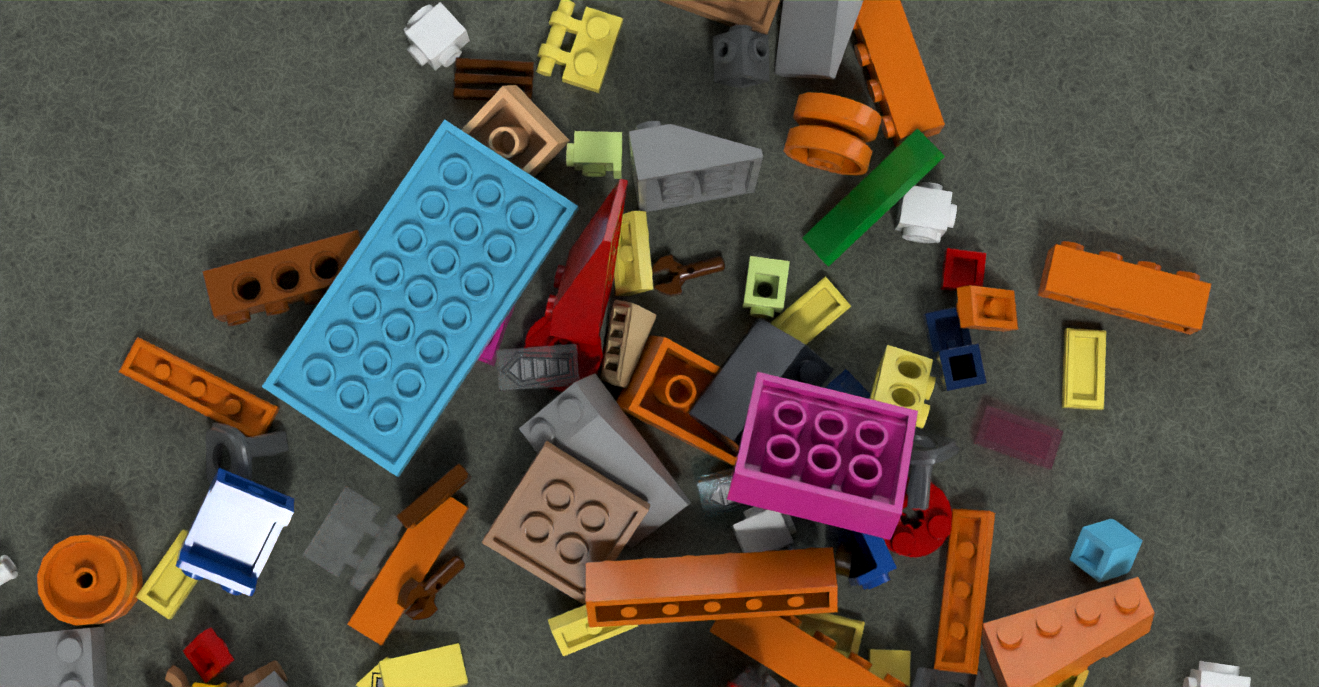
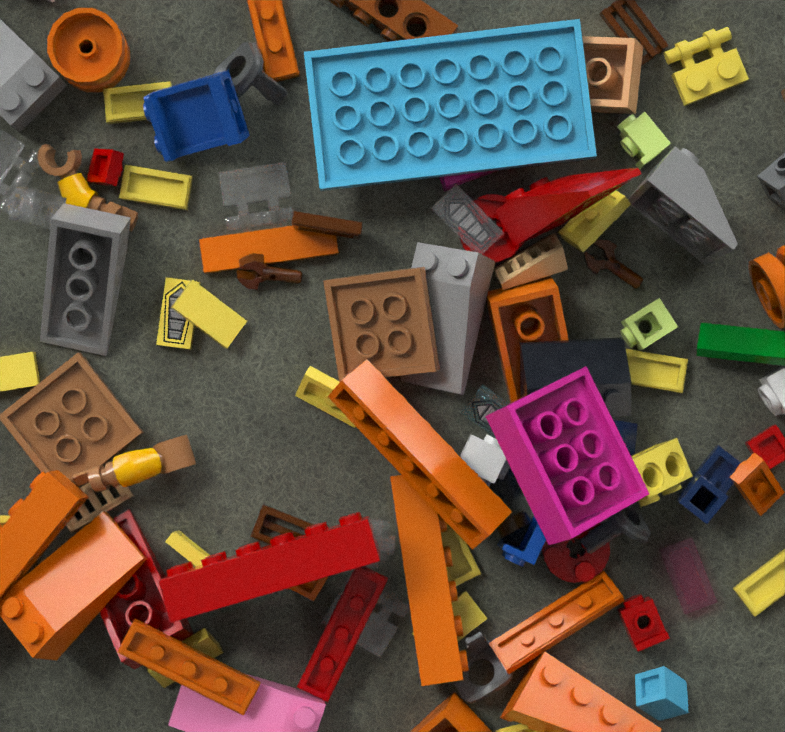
camera: 50 degrees right, 5 degrees up
none -> light yellow tile [119,165,193,210]
none -> red brick [617,594,670,652]

